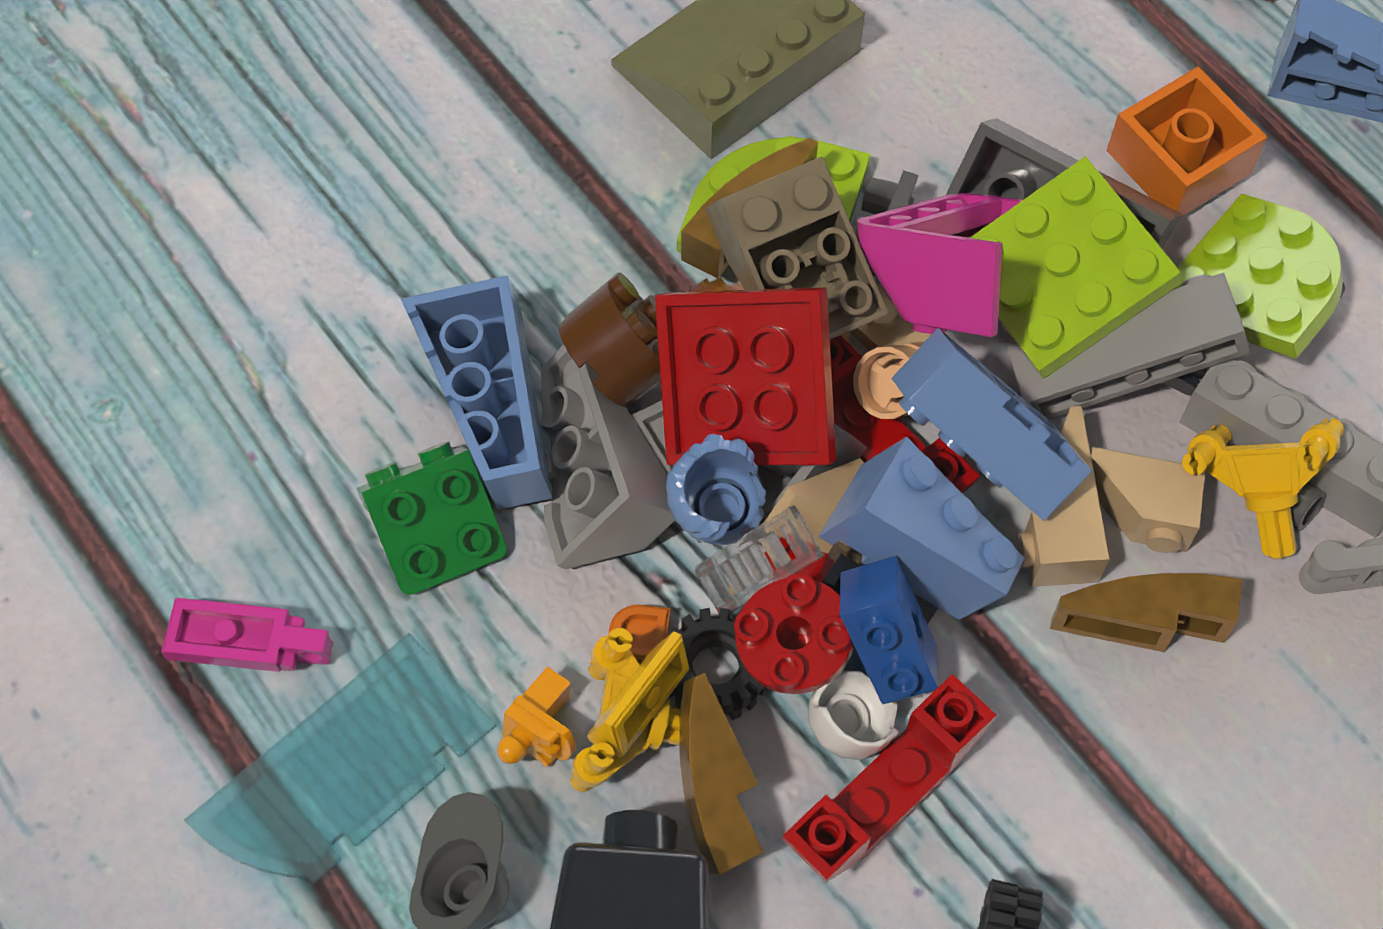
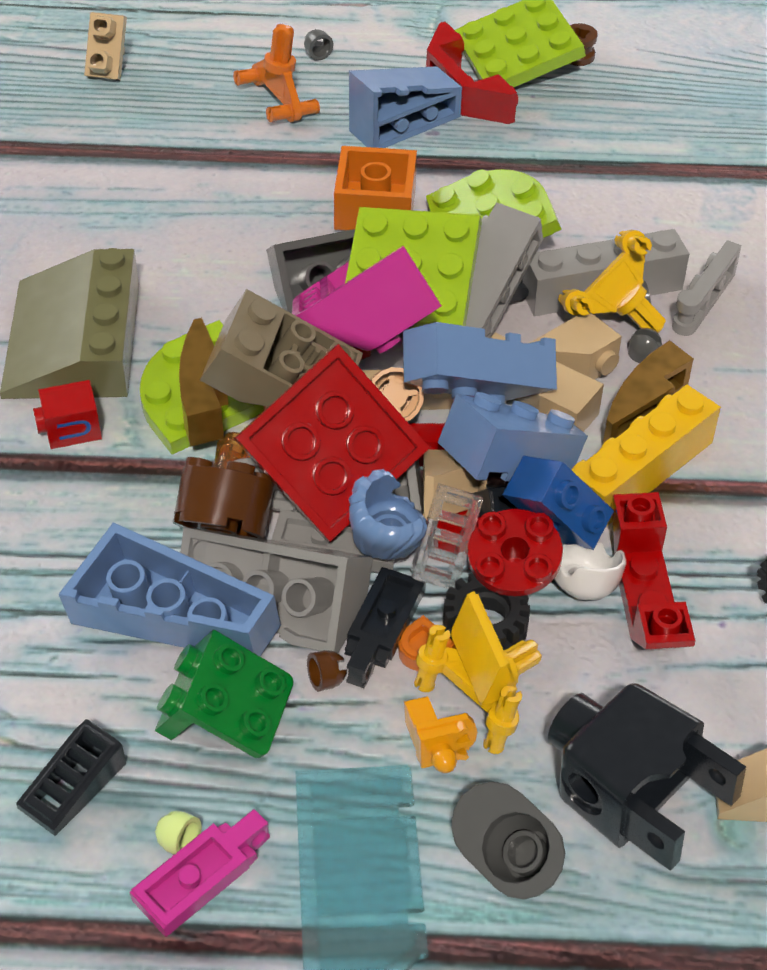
camera: 50 degrees left, 15 degrees down
pearl gold slope [679,673,763,875] -> none
none -> black slope [16,719,126,836]
none -> red brick [33,380,102,449]
none -> yellowish green hinge [155,811,202,855]
none -> reddish brown hinge [307,650,347,692]
none -> black hinge [344,567,426,689]
none -> yellow brick [572,384,721,528]
none -> dark grey hinge [628,328,662,363]

